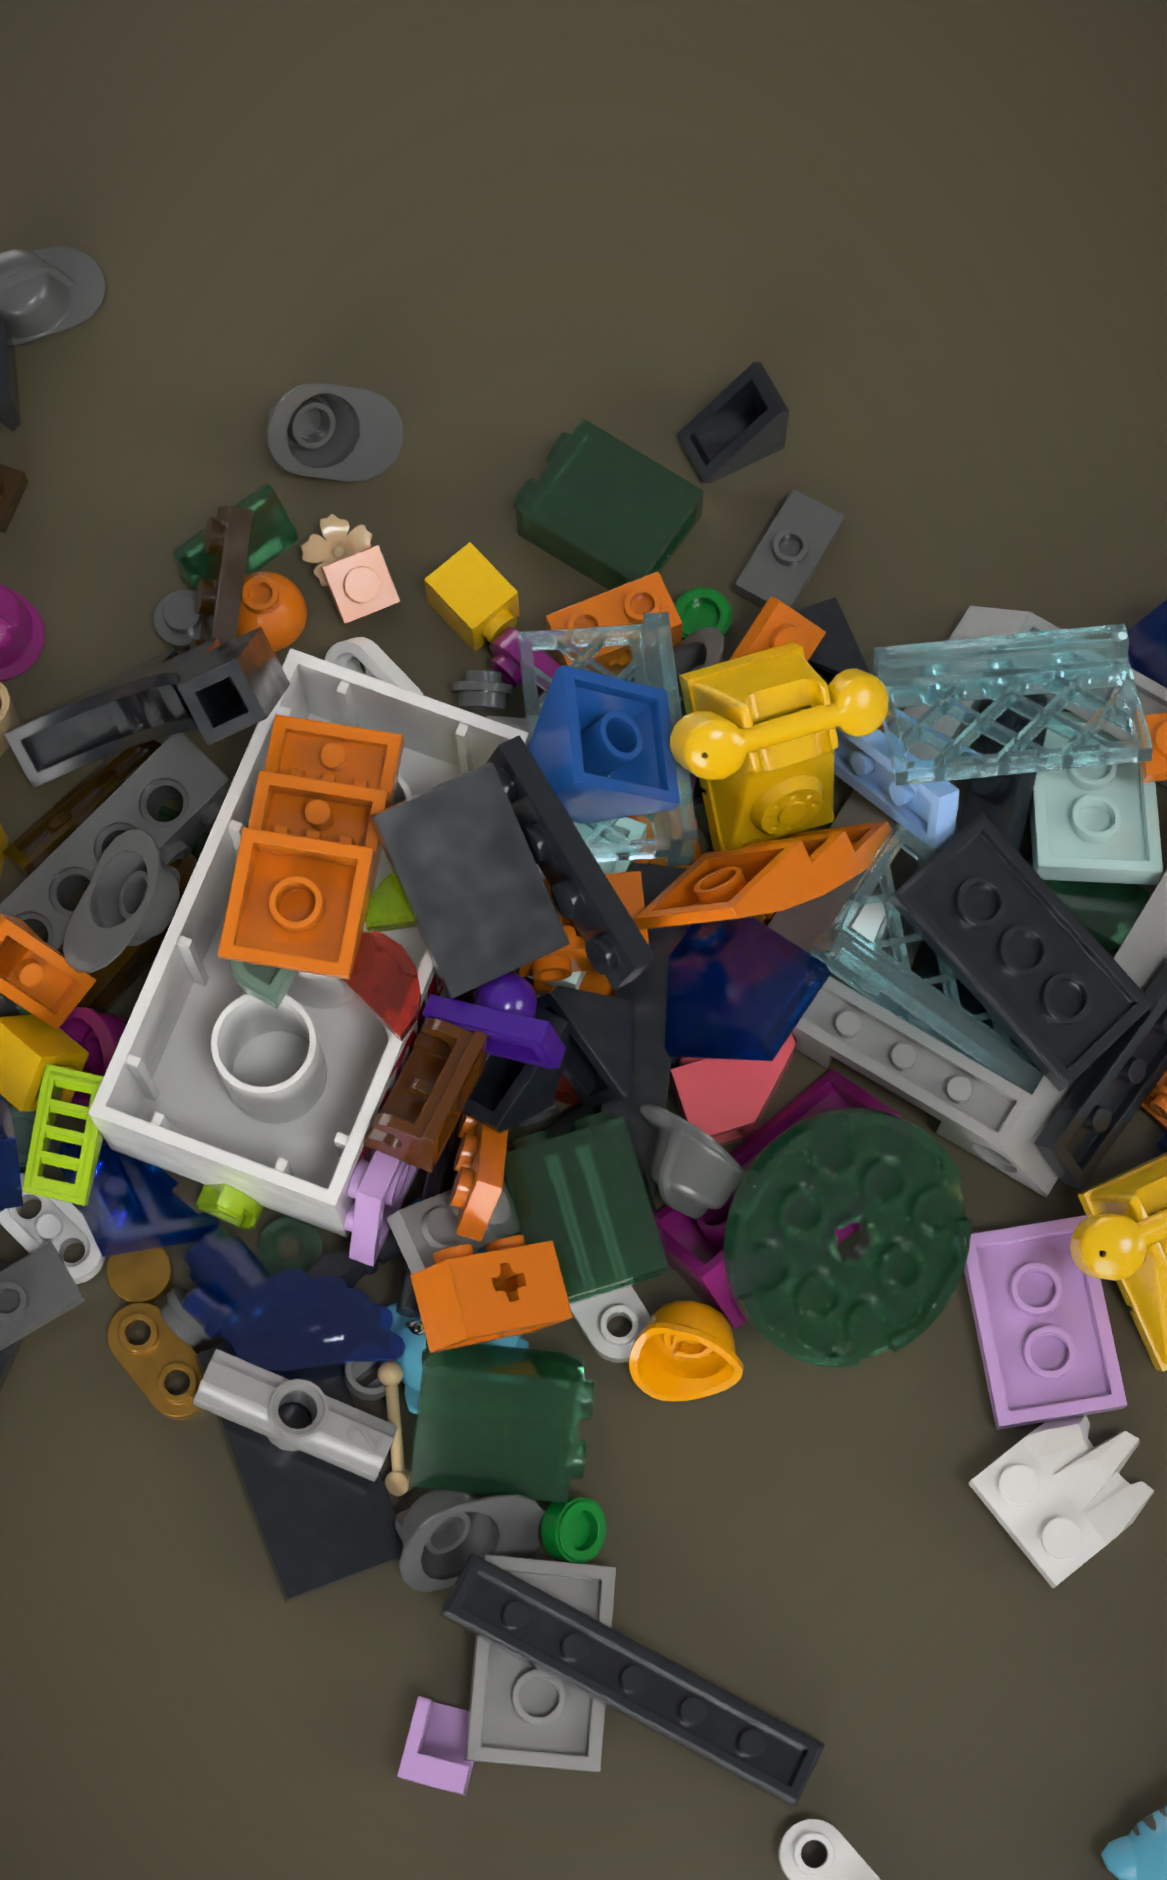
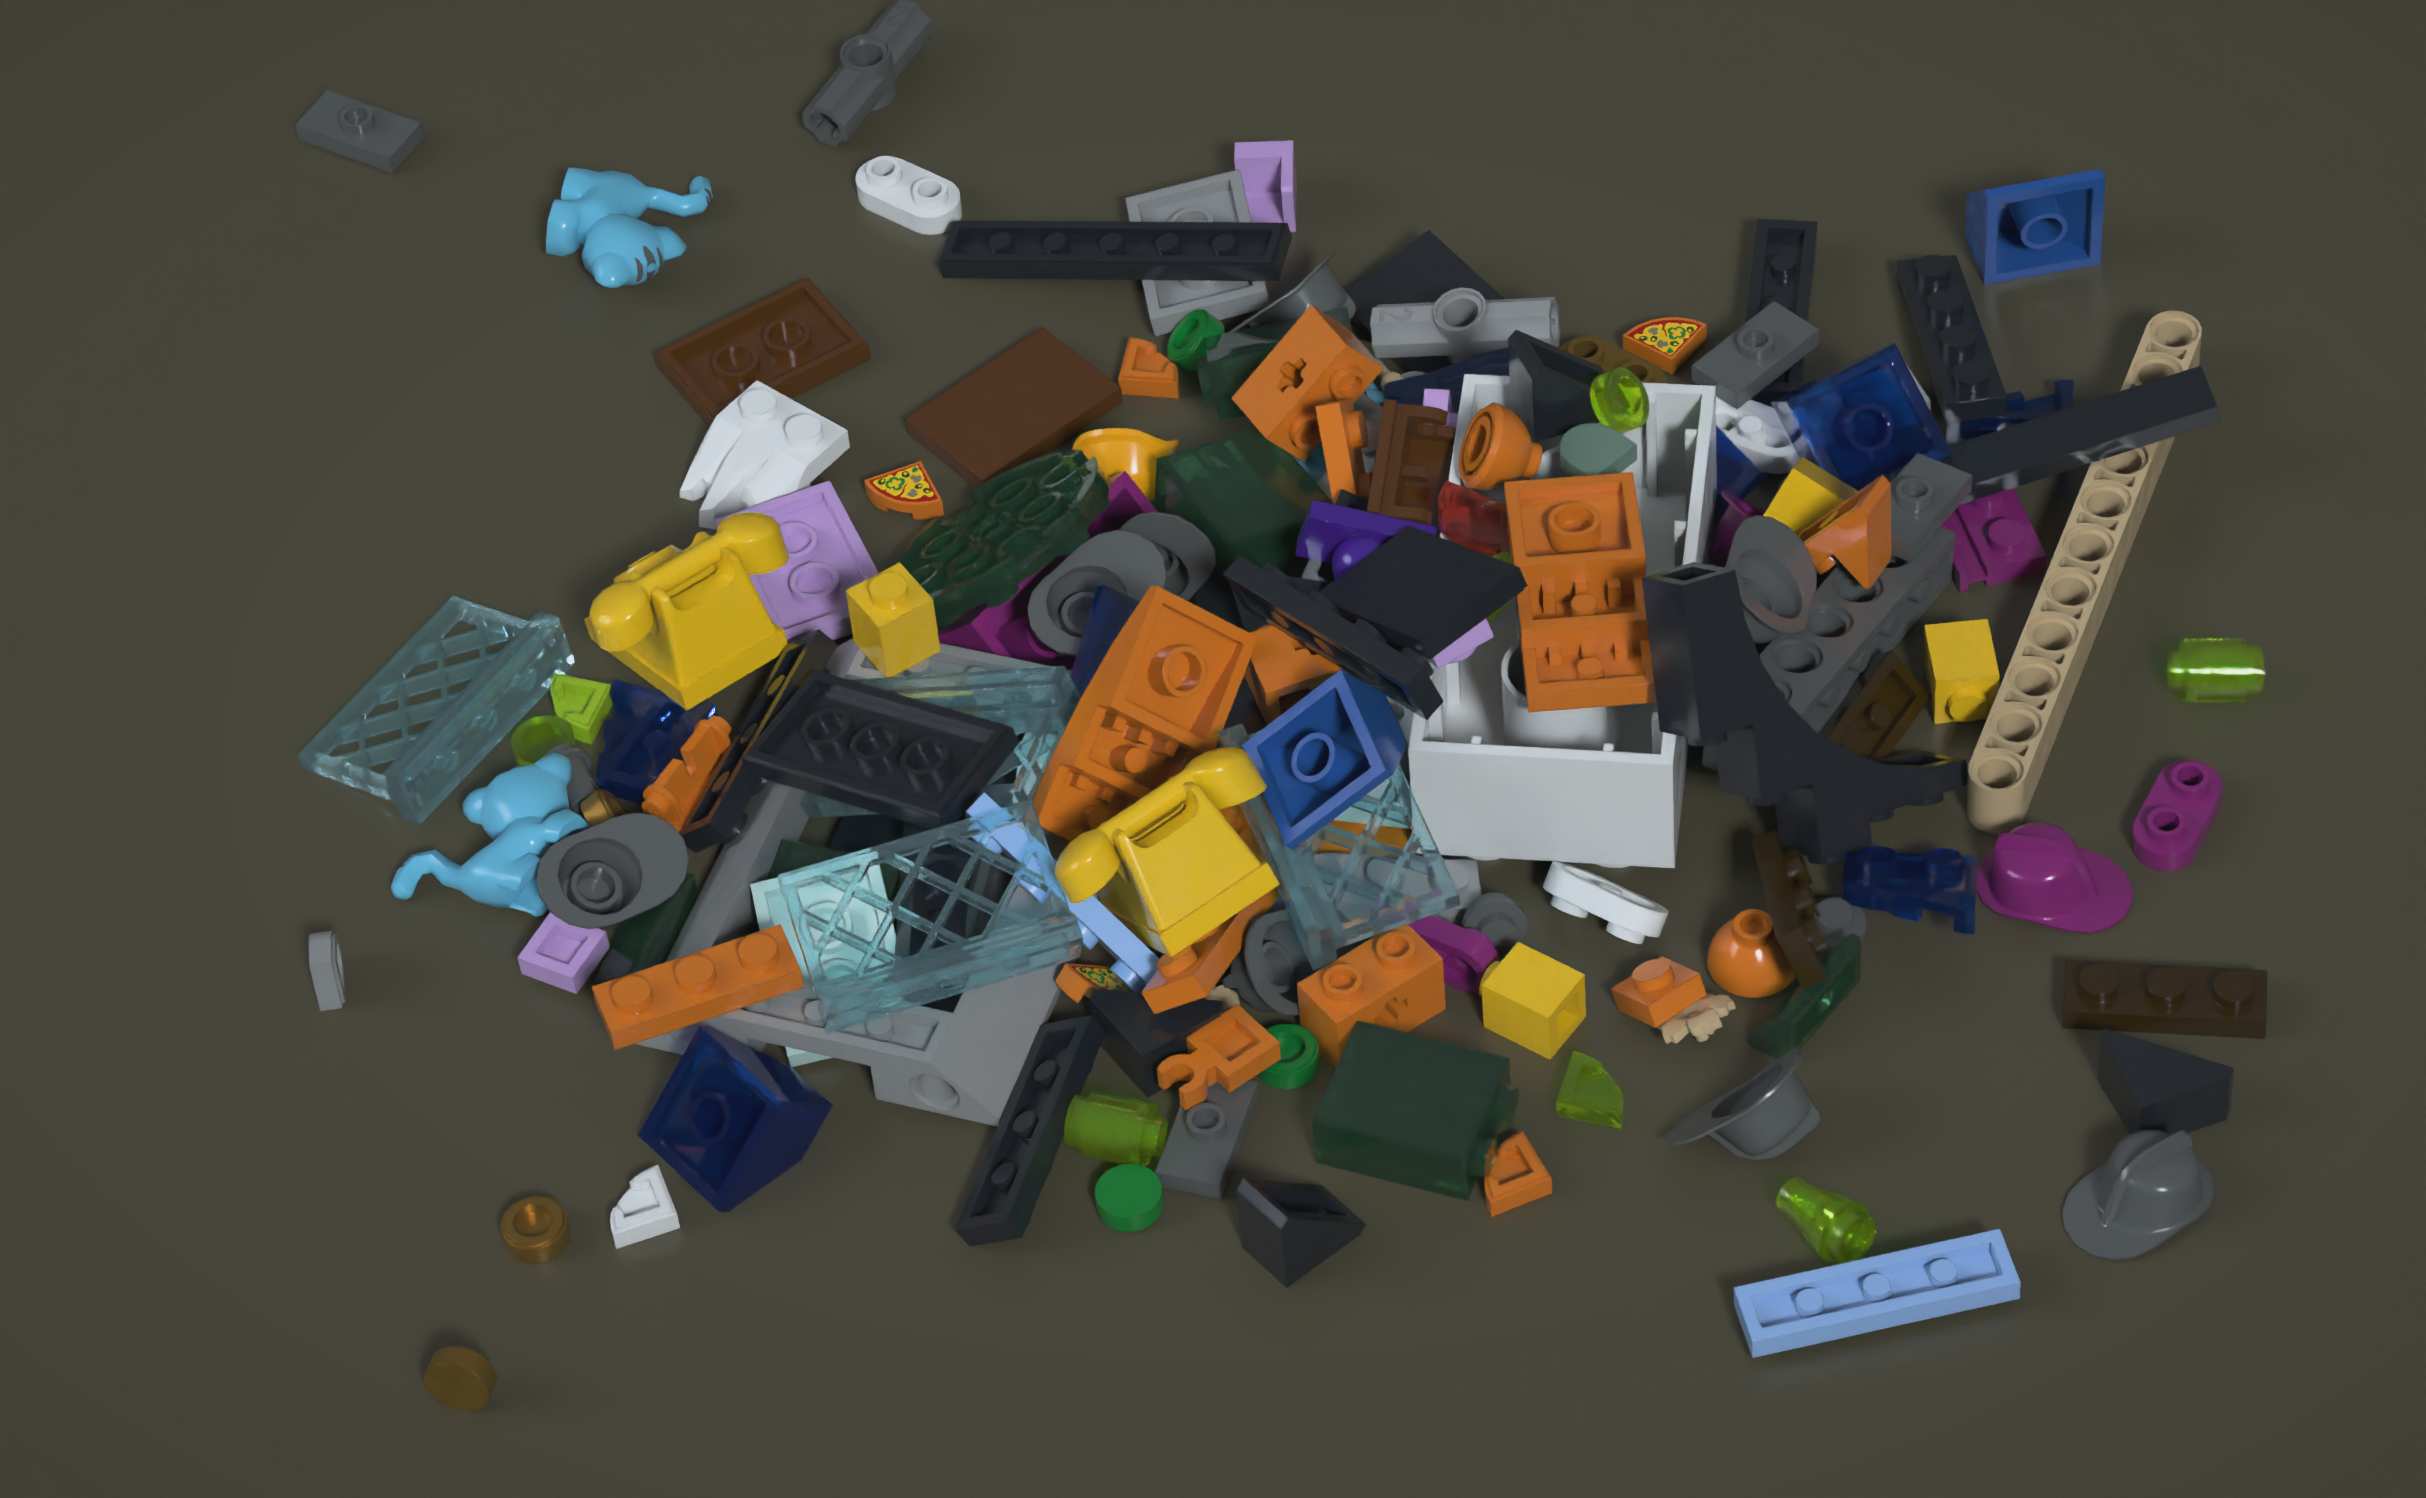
camera: 170 degrees right, 25 degrees down
lime slope [22,1064,104,1206] -> none
none -> reddish brown tile [654,278,871,428]
none -> yellow brick [846,562,941,679]
none -> tile [864,461,944,520]
none -> reddish brown tile [905,327,1123,495]
none -> black plate [955,1015,1106,1247]
none -> dark grey piece [1027,530,1167,659]
none -> clear neon green brick [1064,1091,1168,1167]
none -> green tile [1095,1164,1164,1232]
none -> orange tile [1118,337,1180,399]
none -> orange plate [1157,1004,1281,1110]
none -> orange brick [1459,402,1542,491]
none -> orange tile [1484,1131,1553,1217]
none -> black slope [1508,330,1626,443]
none -> clear neon green tile [1556,1051,1624,1129]
none -> sand green tile [1560,423,1637,477]
none -> clear neon green tile [1590,367,1649,434]
none -> tile [1622,317,1707,375]
none -> light blue plate [1733,1229,2021,1358]
none -> clear neon green cone [1776,1177,1876,1264]
none -> clear blue wing [1843,846,1976,934]

